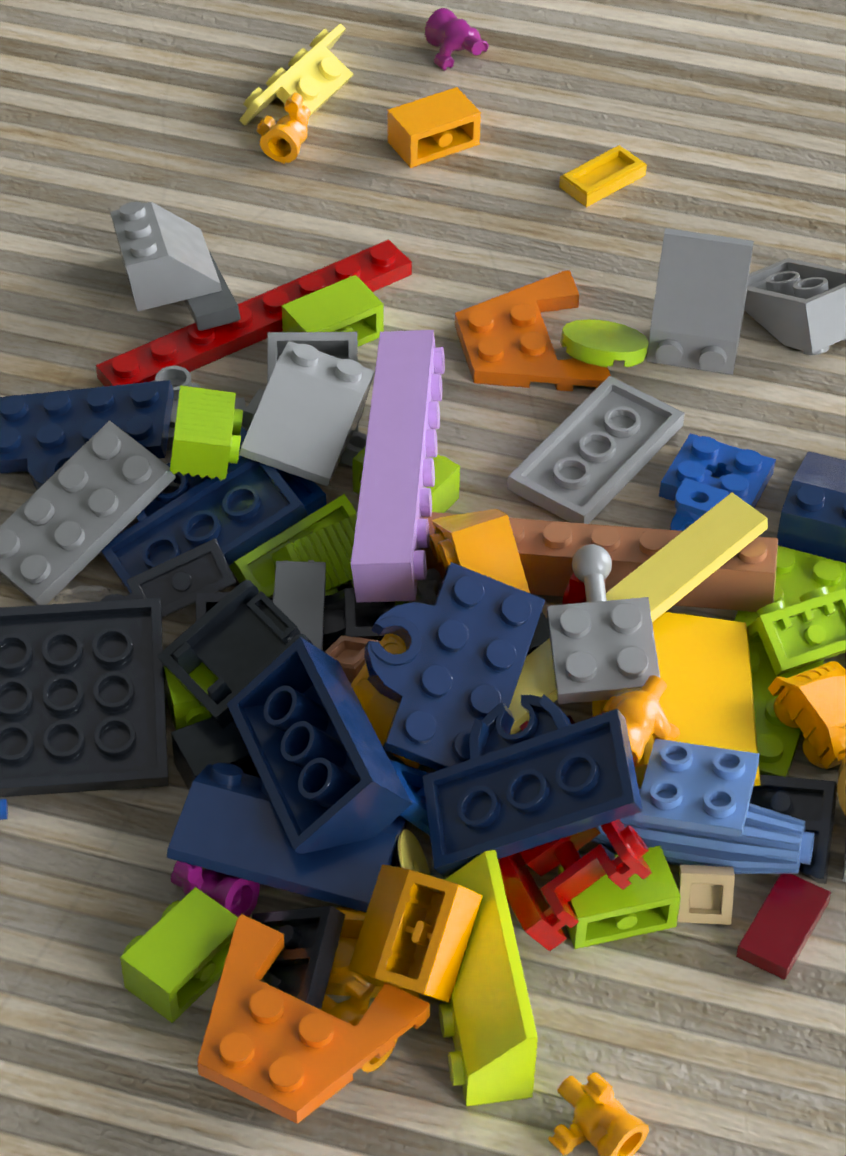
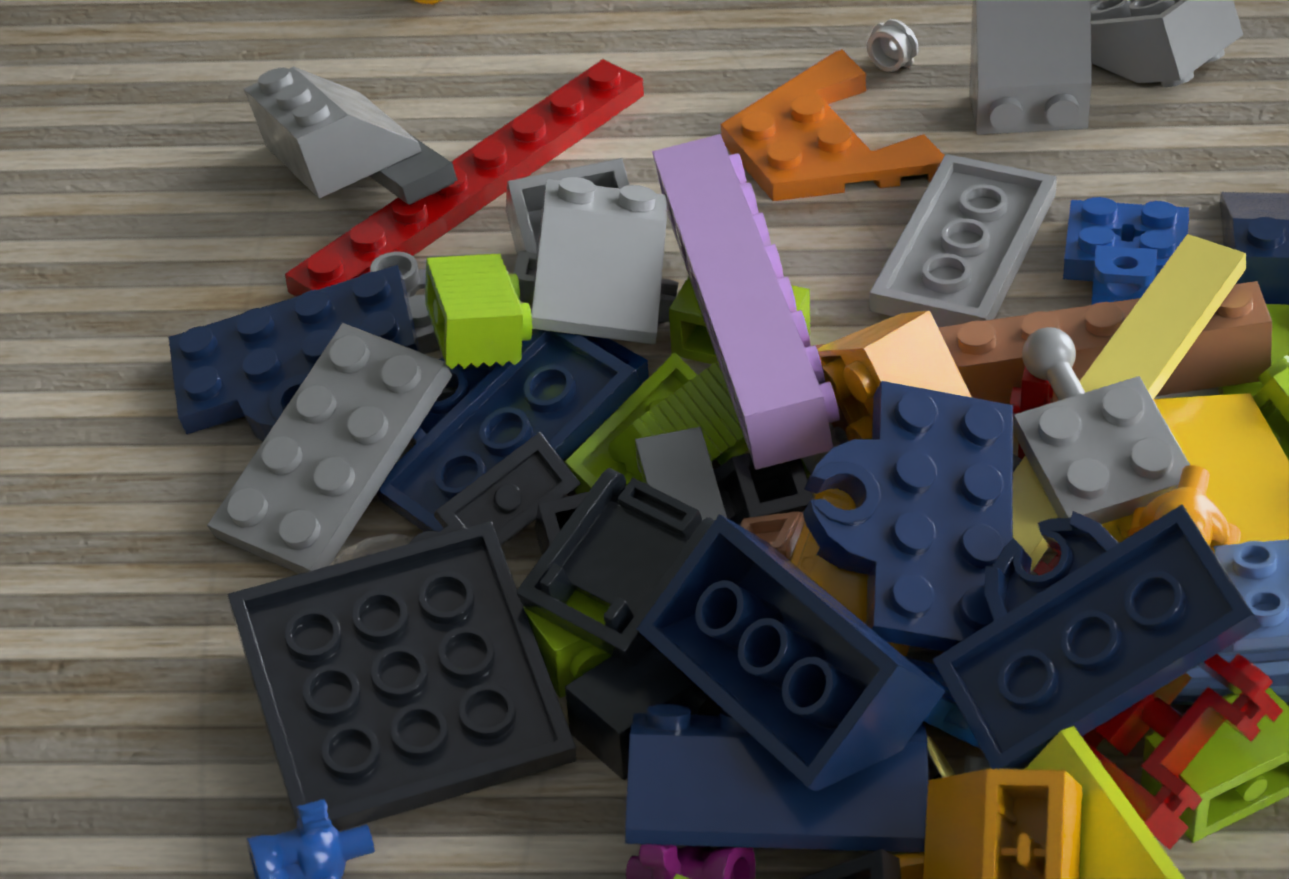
camera: 10 degrees left, 5 degrees down
lime brick [282,275,384,347] -> none
lime tile [560,319,649,367] -> none
none -> white plate [867,19,919,72]

